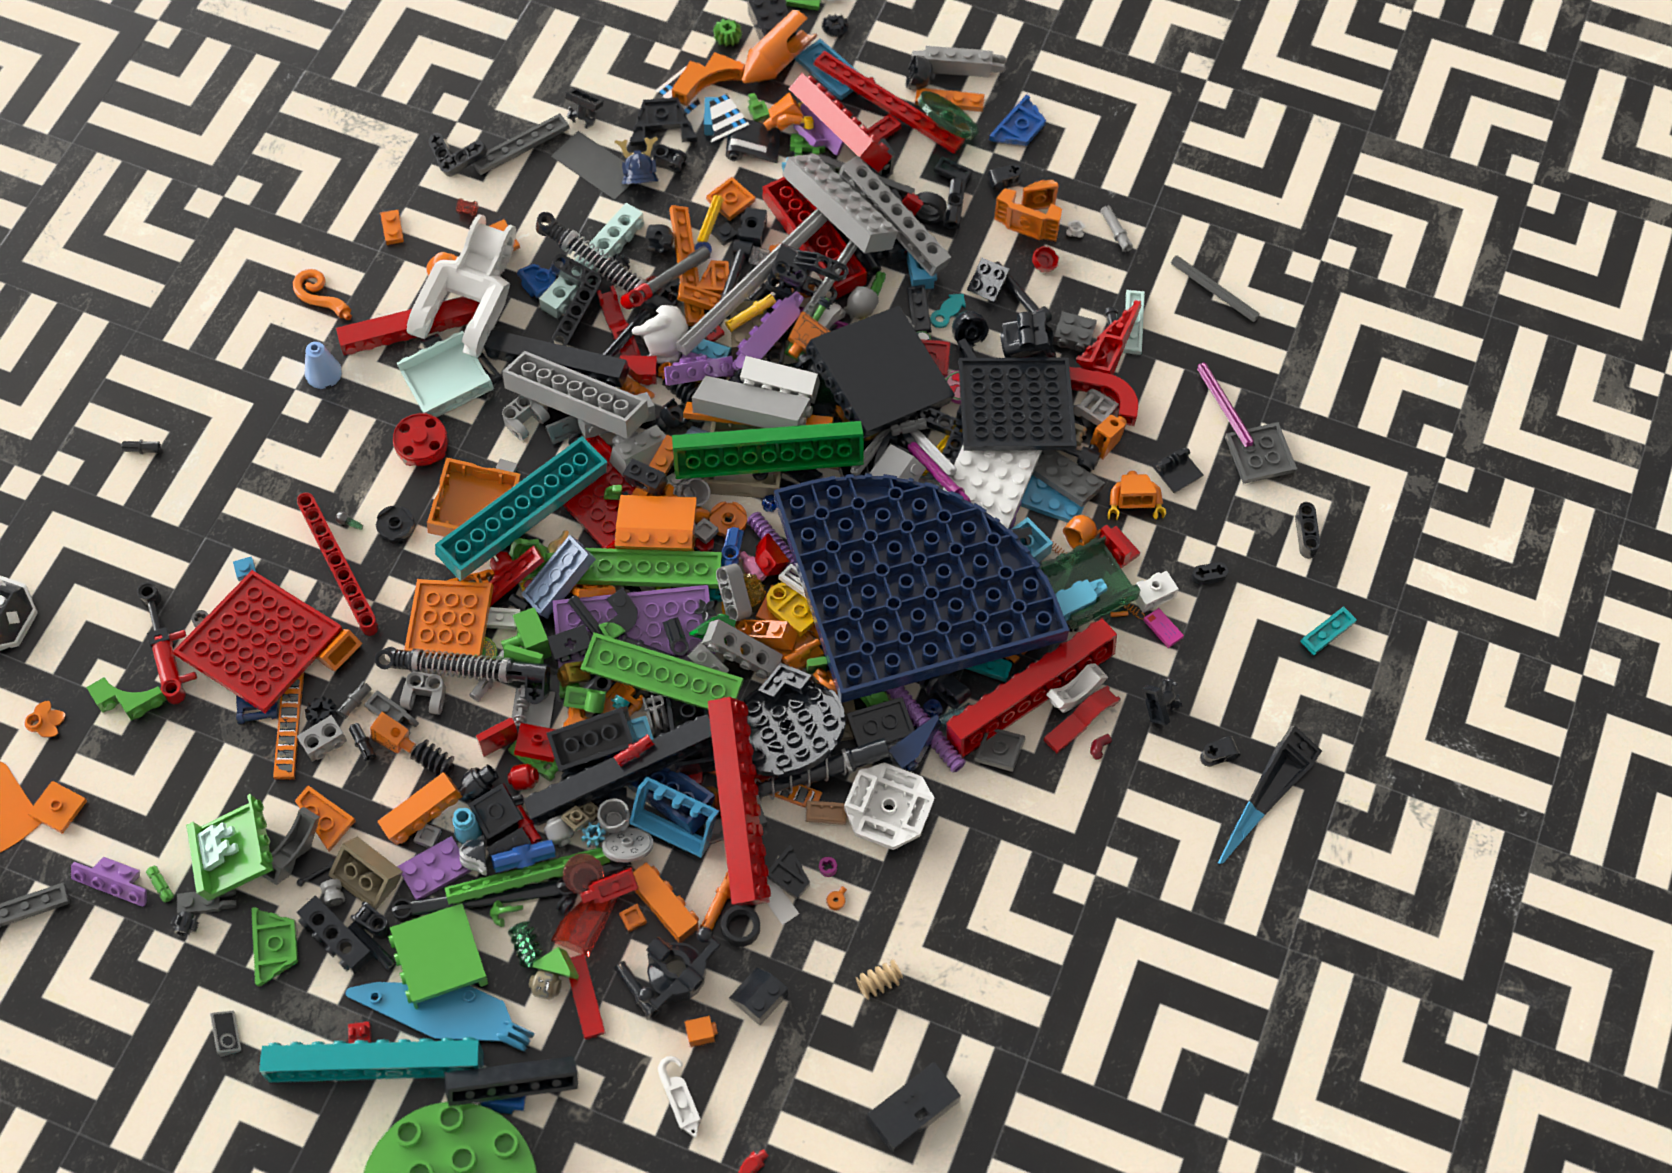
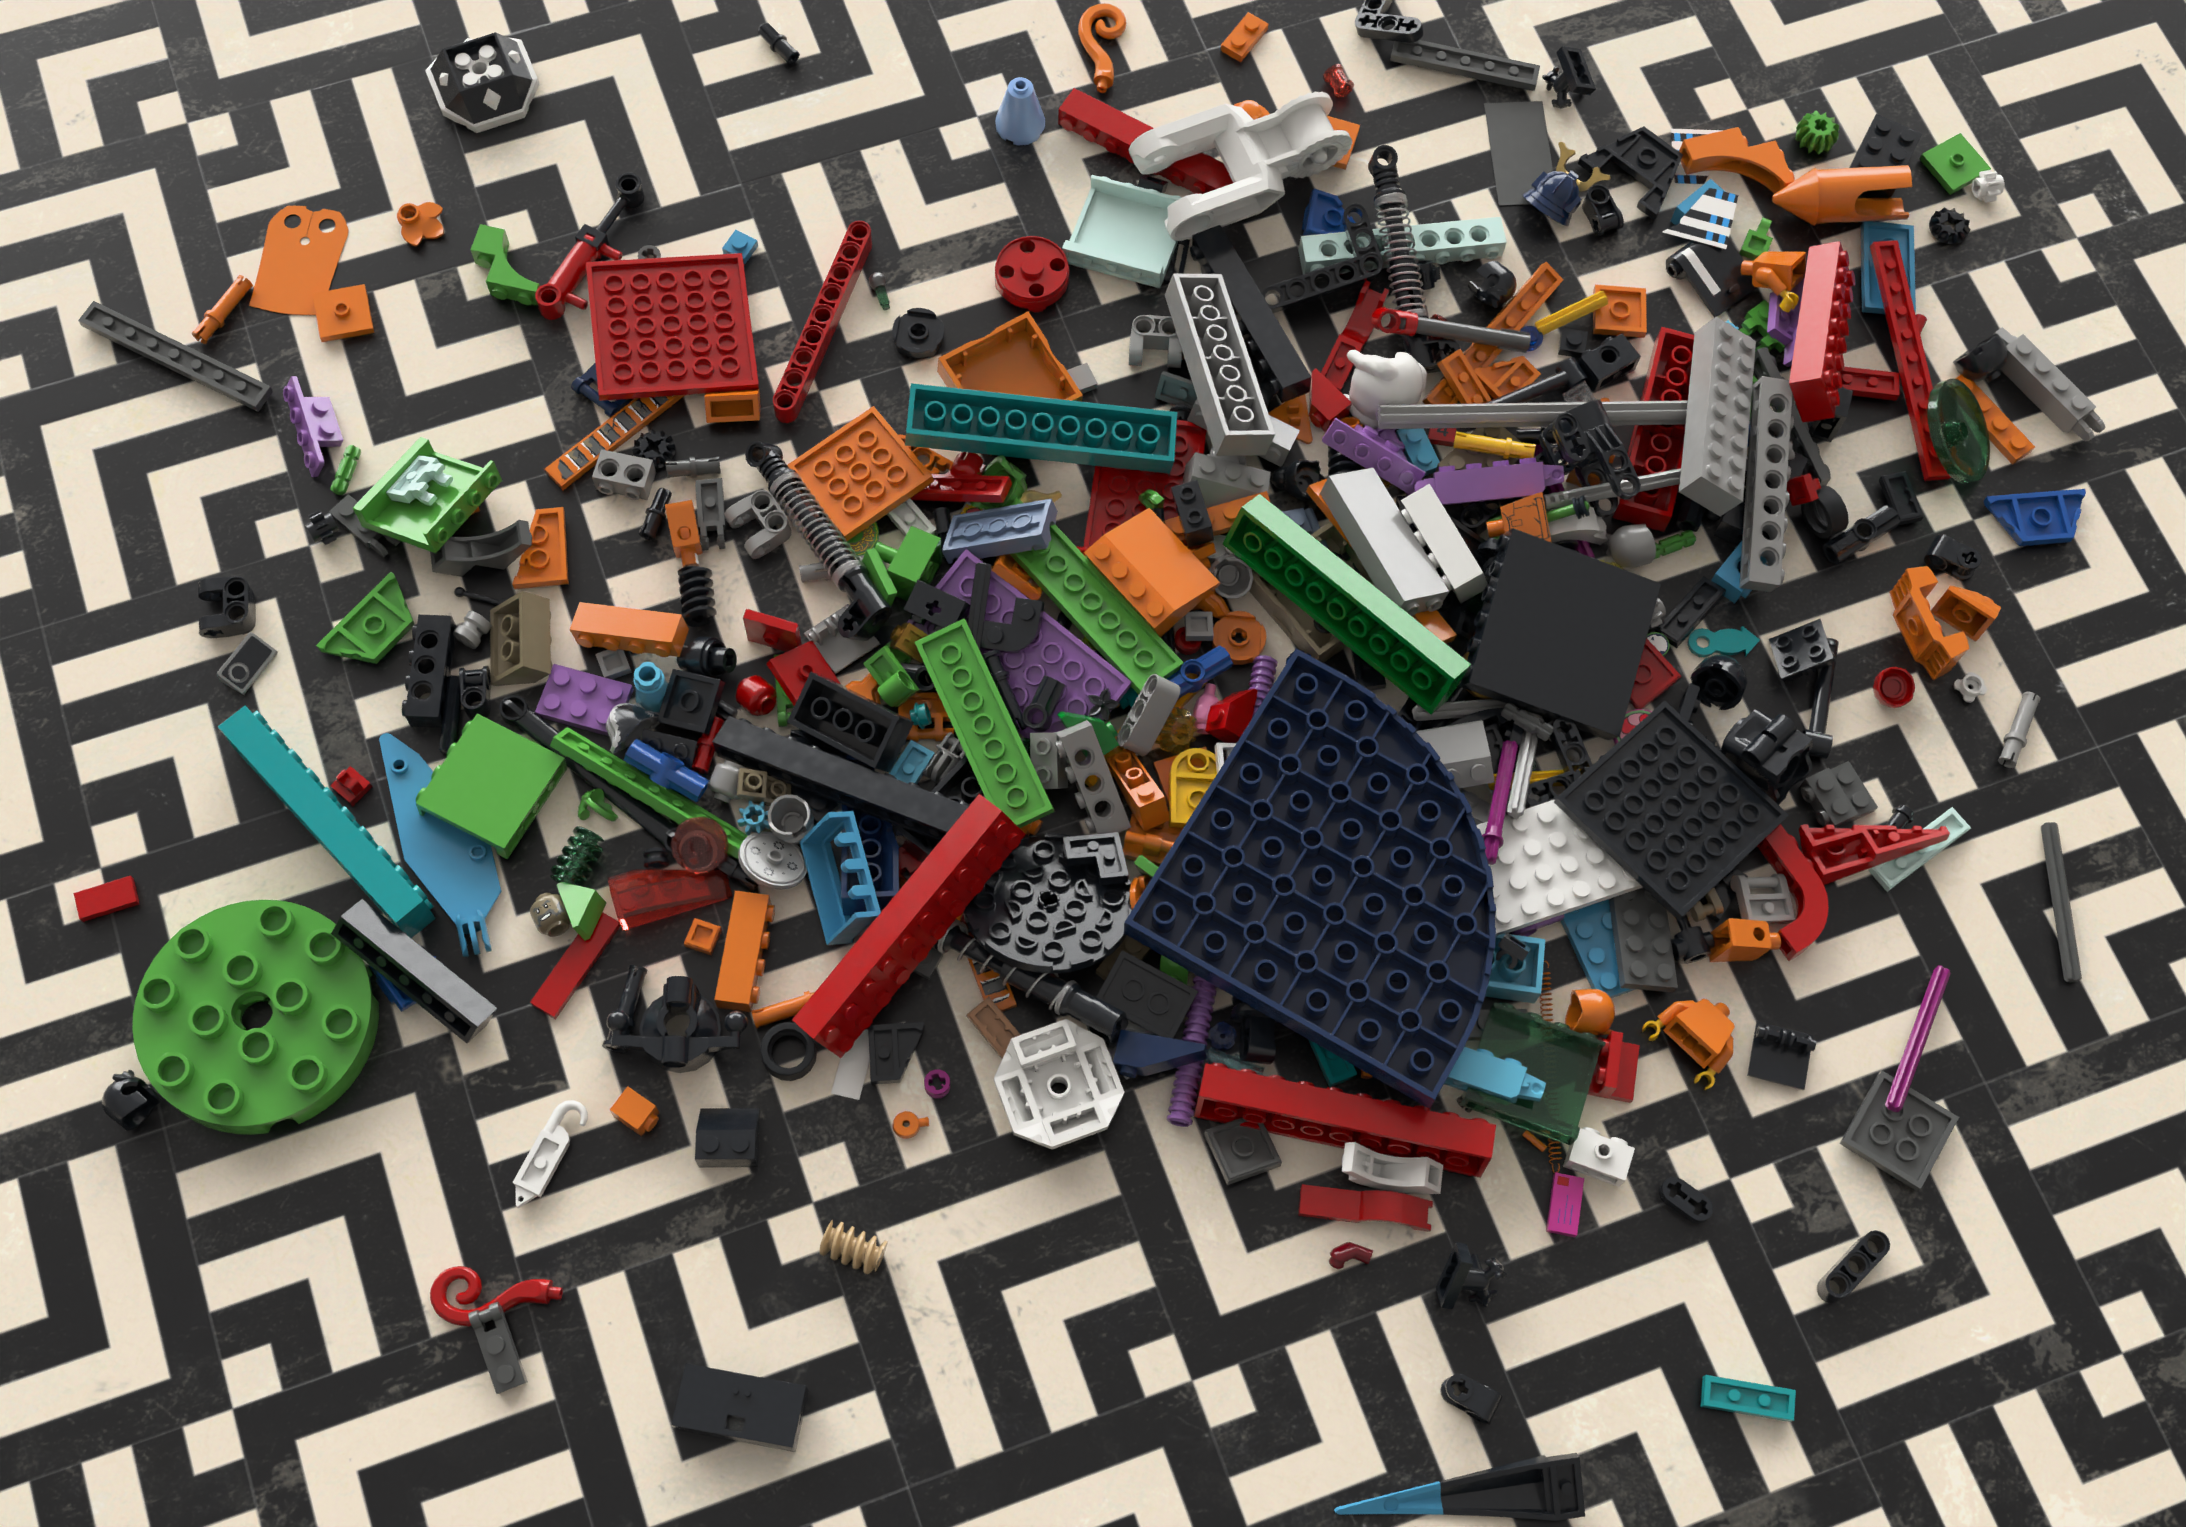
camera: 45 degrees right, 5 degrees up
red hinge [580,868,639,904] -> none
bright green tile [598,622,626,639] -> none
black axle [603,309,651,357] -> none
red pin [613,734,654,767] -> none
none -> black piece [198,576,256,638]

